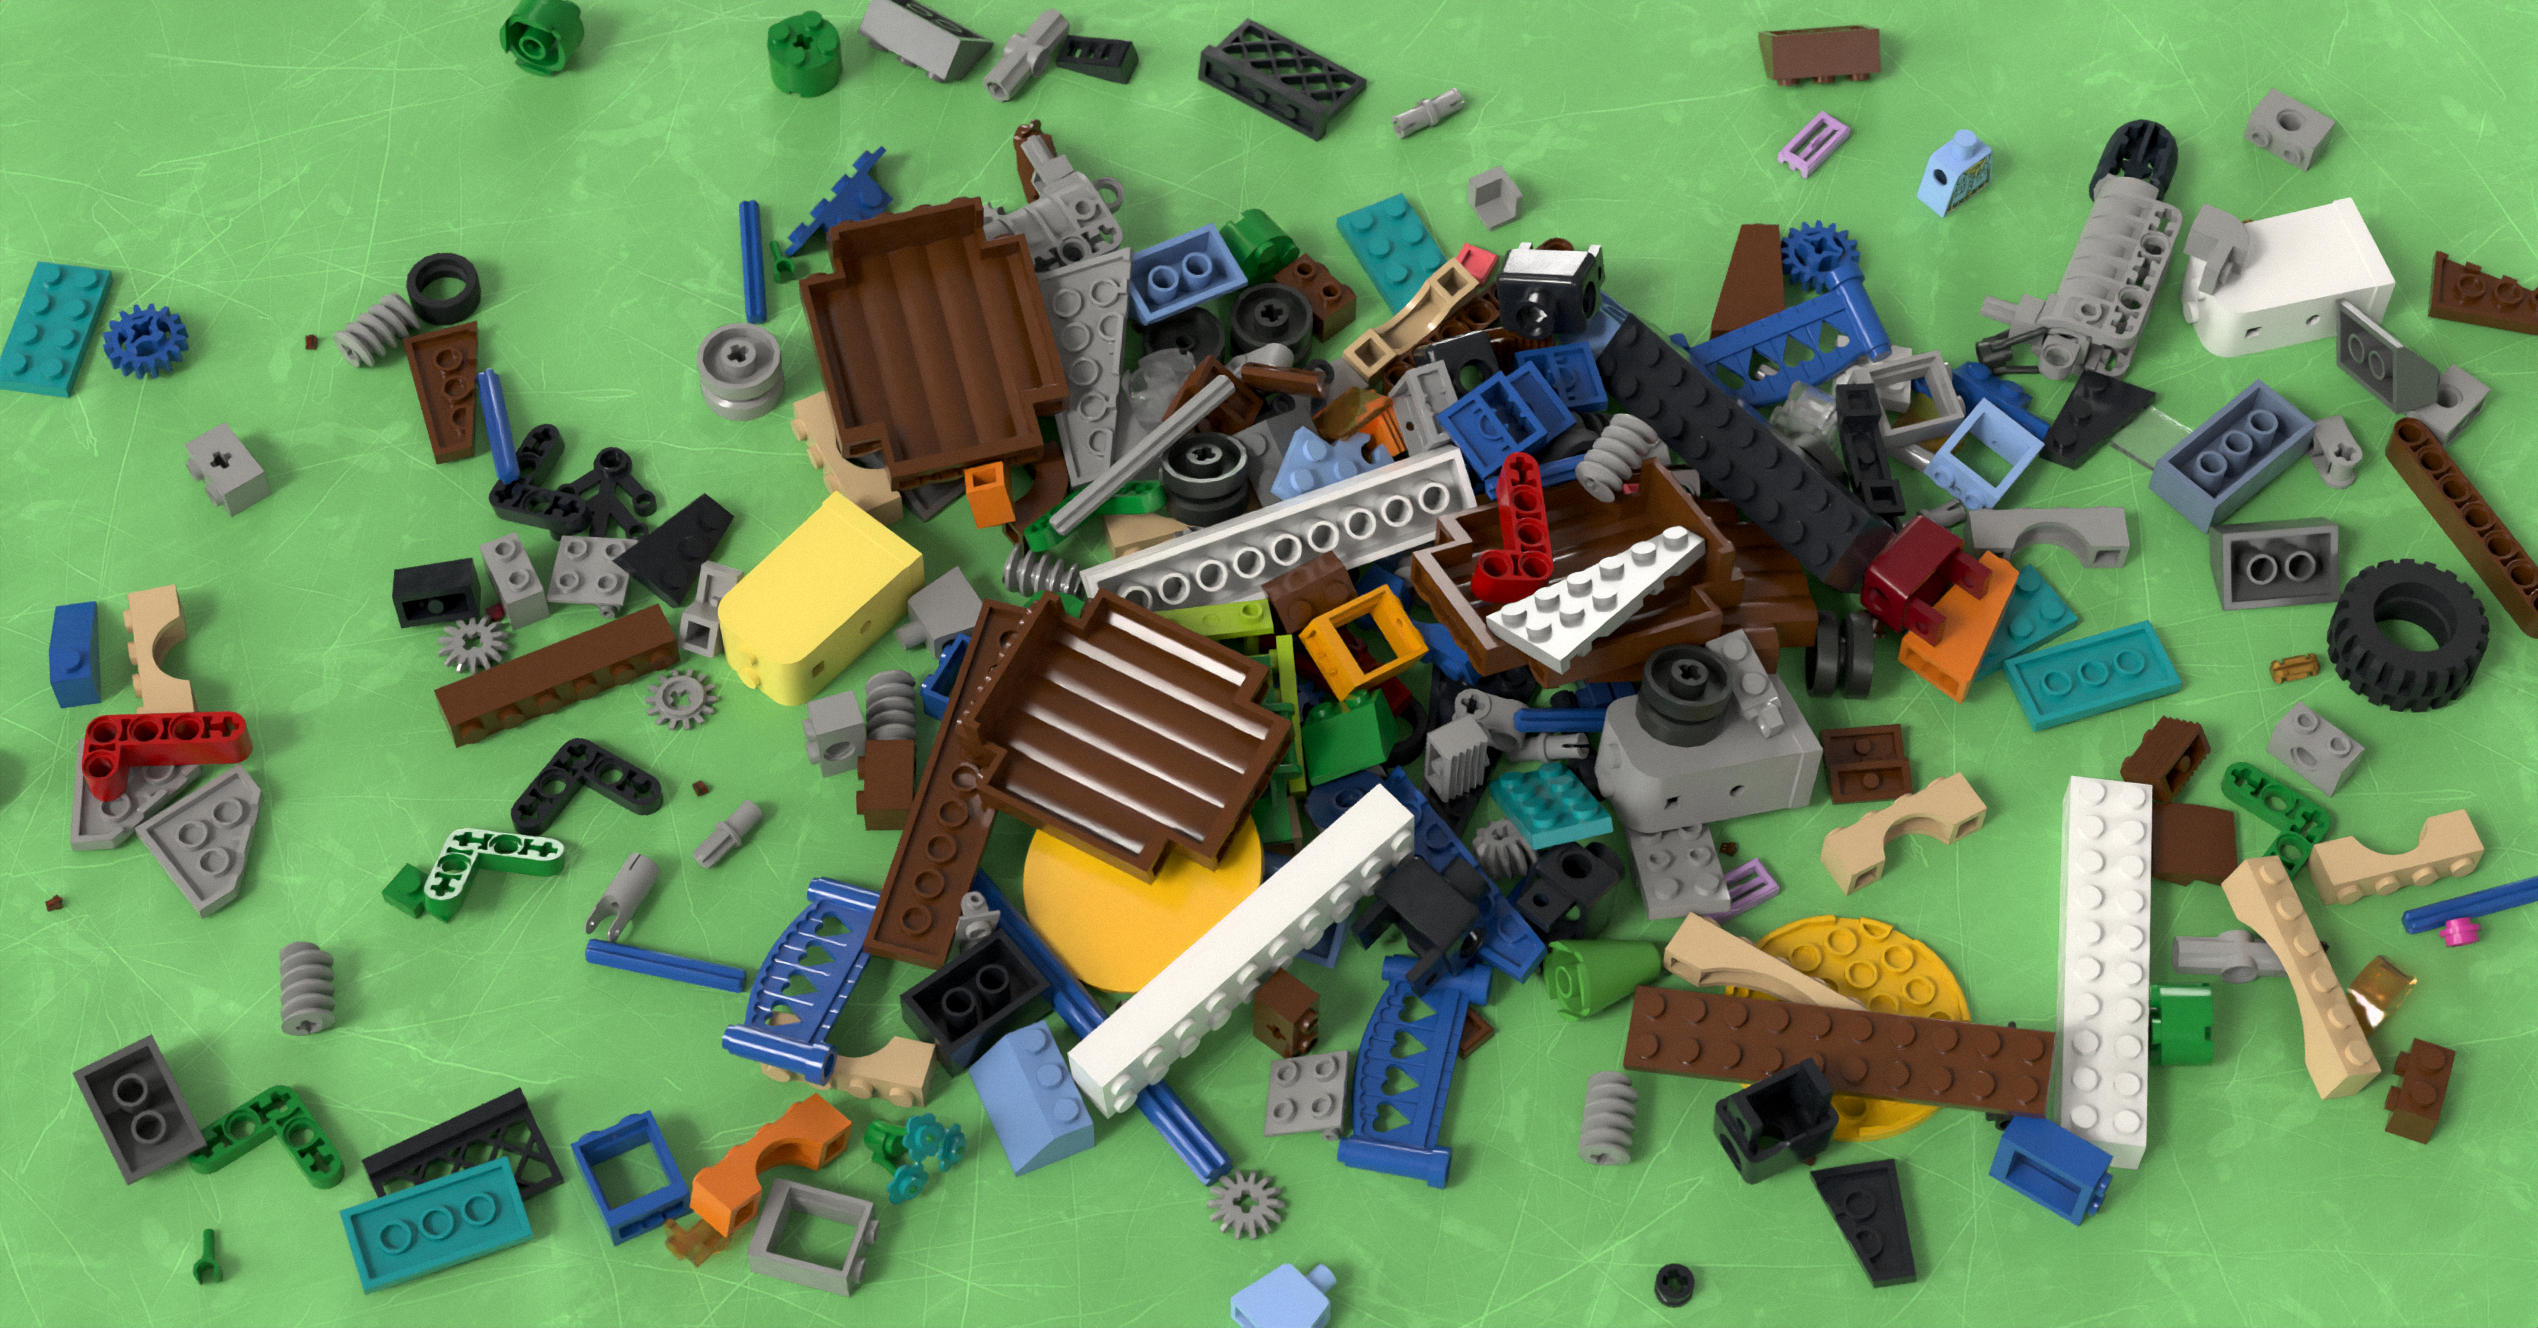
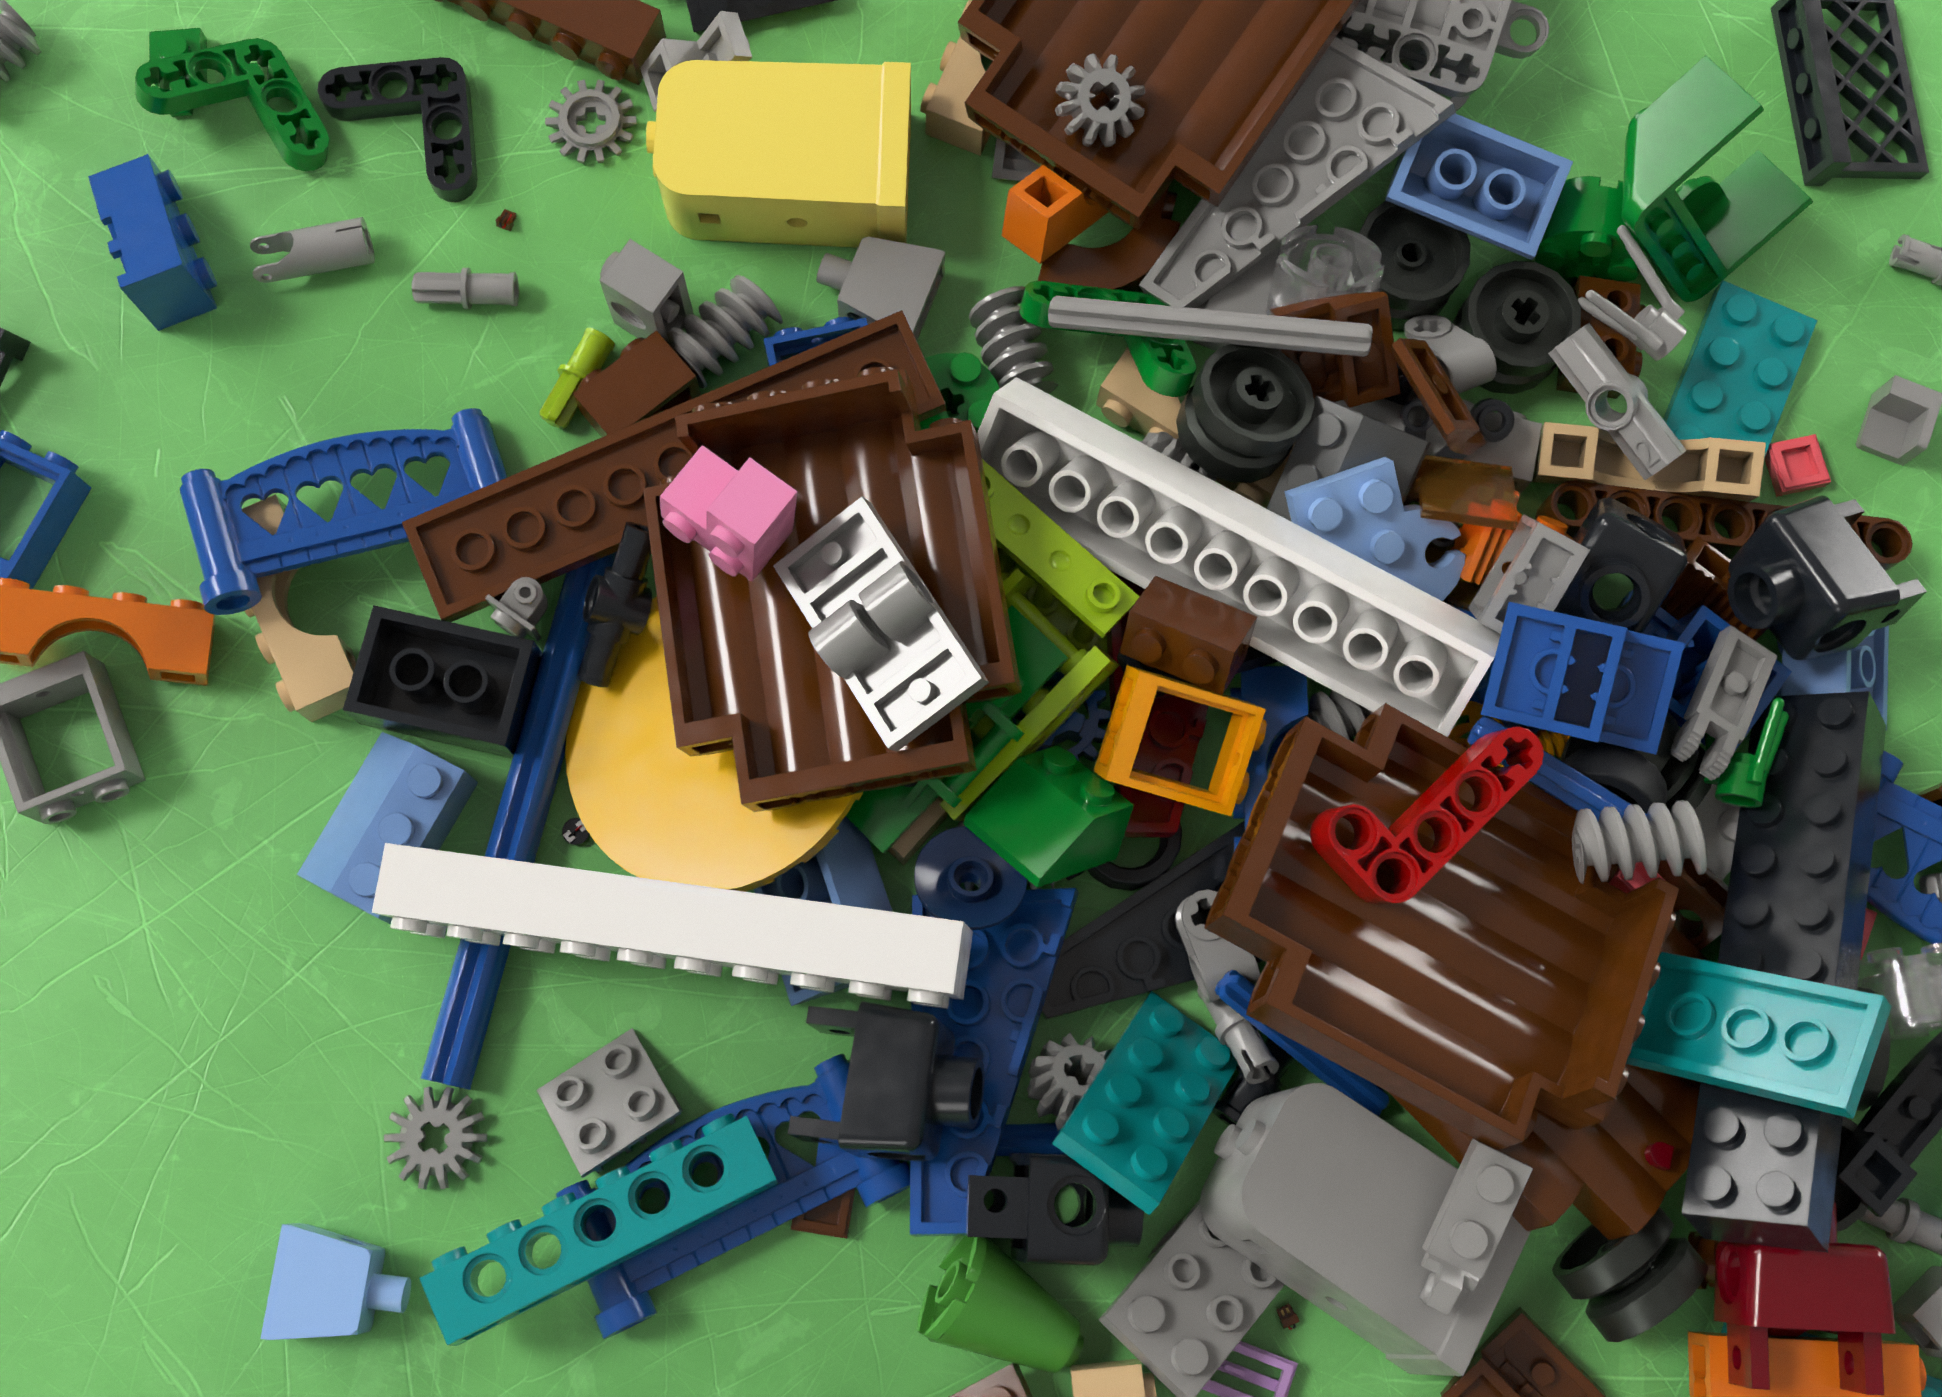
camera: 45 degrees right, 20 degrees up
blue axle [585,938,747,993] -> none
teal plant [864,1113,966,1205] -> none
reddish brown brick [1253,967,1321,1059] -> none
light grey brick [1424,713,1492,803] -> none
wing [1486,526,1706,675] -> none
pearl dark grey wheel [1635,643,1733,748] -> none
none -> blue wedge [88,154,217,331]
none -> teal brick [419,1113,778,1346]
none -> lime axle [539,328,615,429]
none -> black pin [577,522,652,687]
none -> bright pink brick [660,445,797,582]
none -> light grey plate [773,497,989,752]
none -> light grey gear [1055,54,1145,147]
none -> light grey piece [1548,323,1687,480]
none -> light grey plant [1578,225,1687,361]
none -> green windscreen [1622,55,1813,302]
none -> teal plate [1626,952,1892,1119]
none -> dark red piece [1644,1142,1674,1171]
none -> light grey hinge [1670,625,1777,781]
none -> green plant [1704,698,1789,808]

